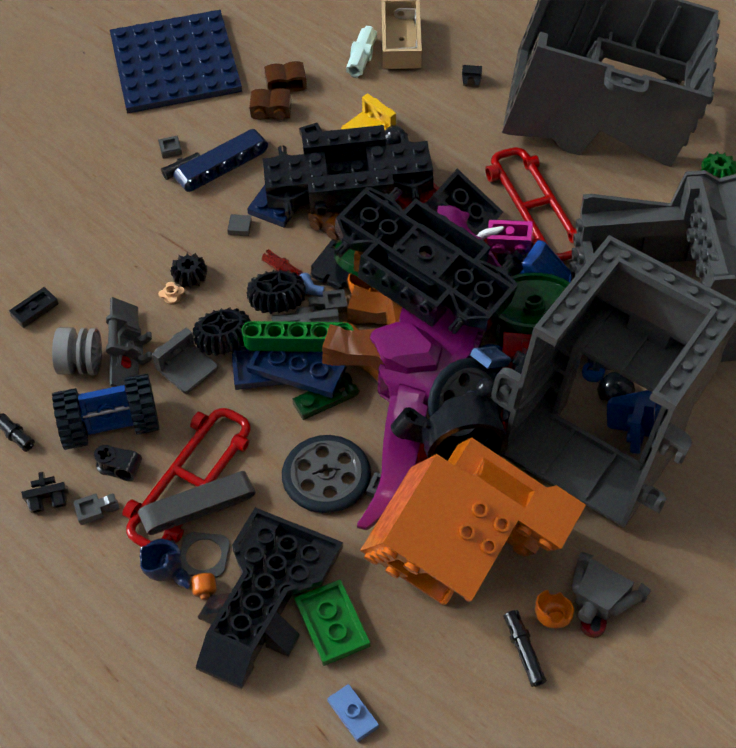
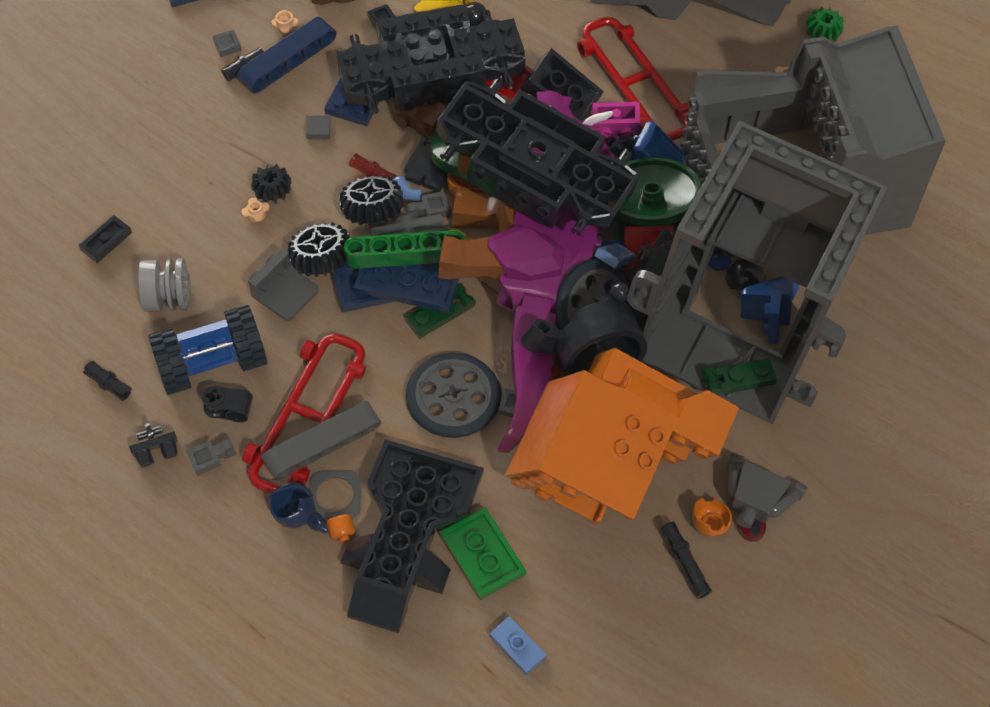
camera: 10 degrees left, 5 degrees up
dark grey piece [106,297,152,389] -> none
none -> light nougat plate [271,10,298,33]
none -> dark green plate [701,358,777,396]

